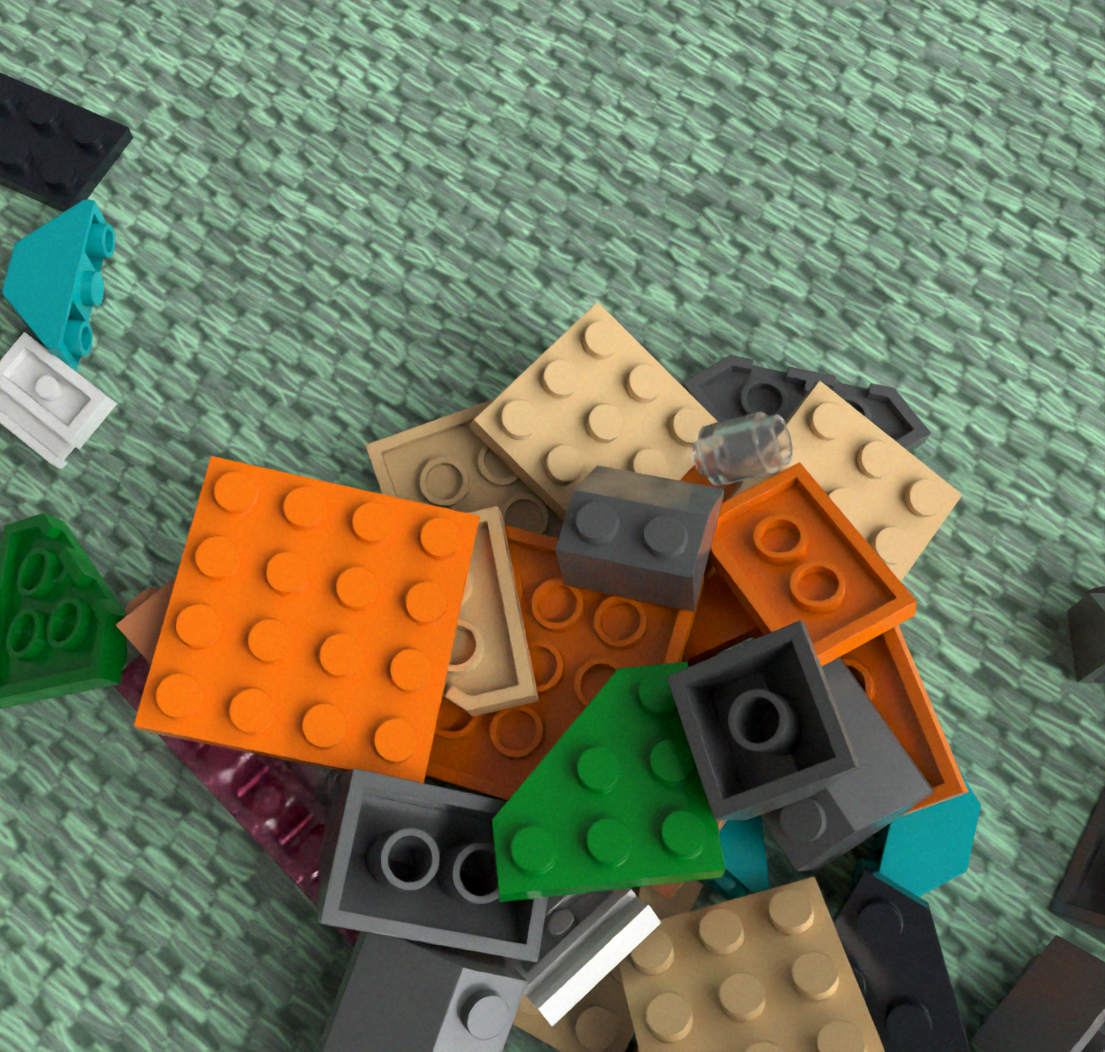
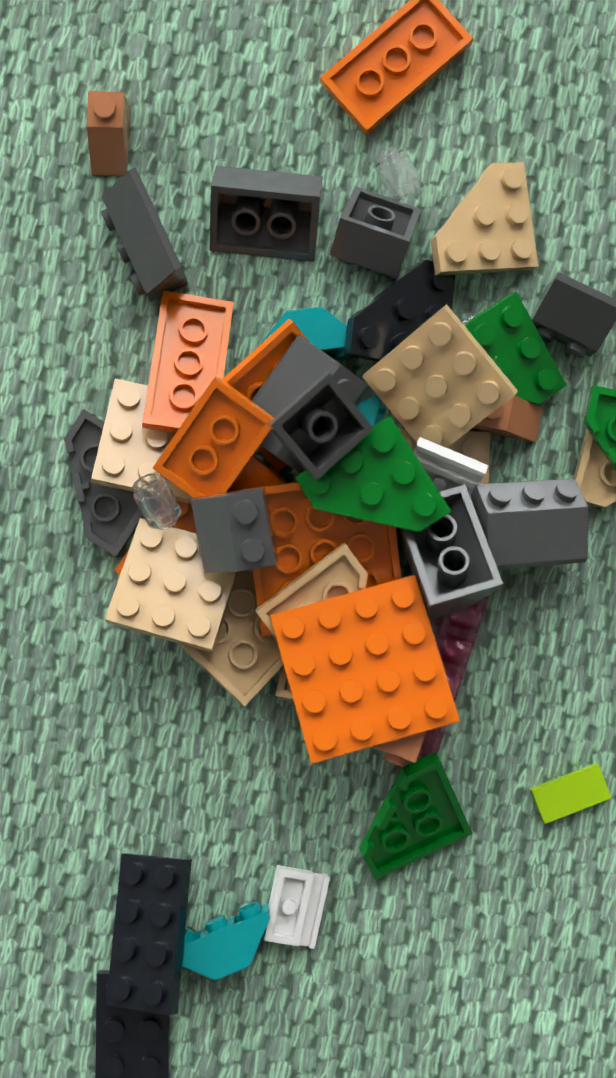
camera: 115 degrees left, 20 degrees up
none -> black plate [106,853,192,1016]
none -> plate [142,290,234,433]

